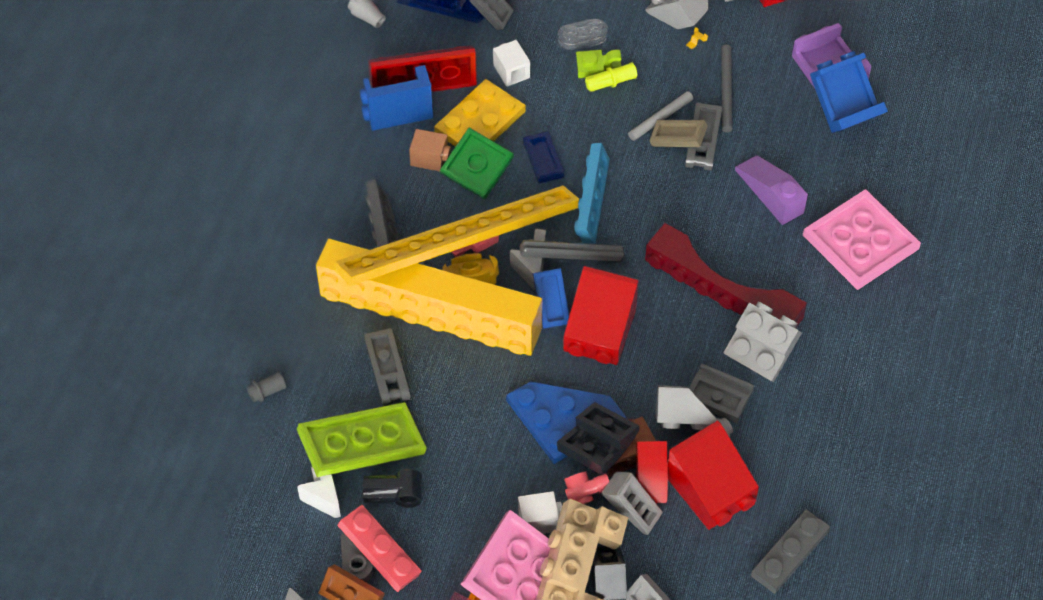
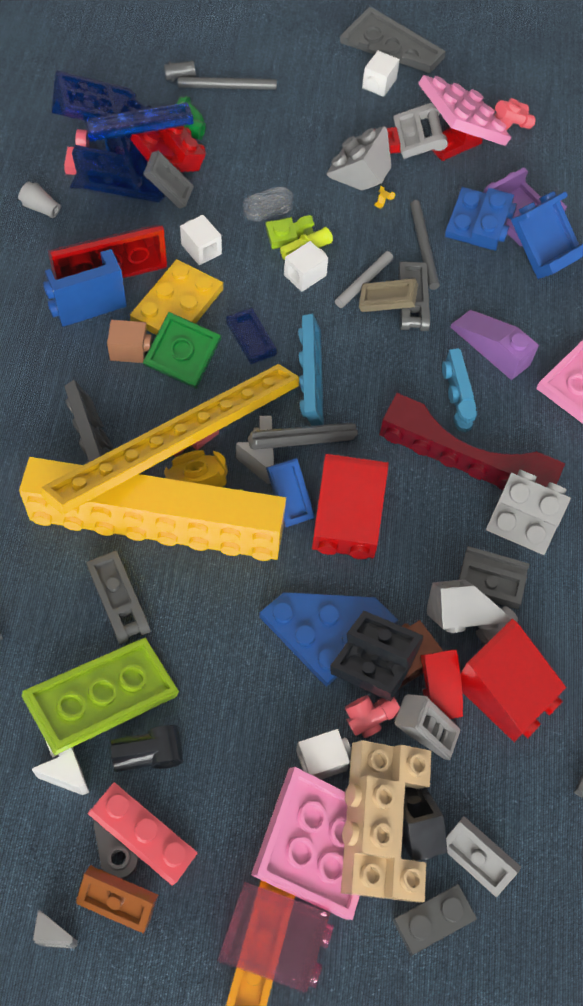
camera: 15 degrees left, 5 degrees up
none -> white brick [284,241,328,292]
none -> dark azure hinge [442,348,477,433]
none -> blue plate [445,187,517,251]

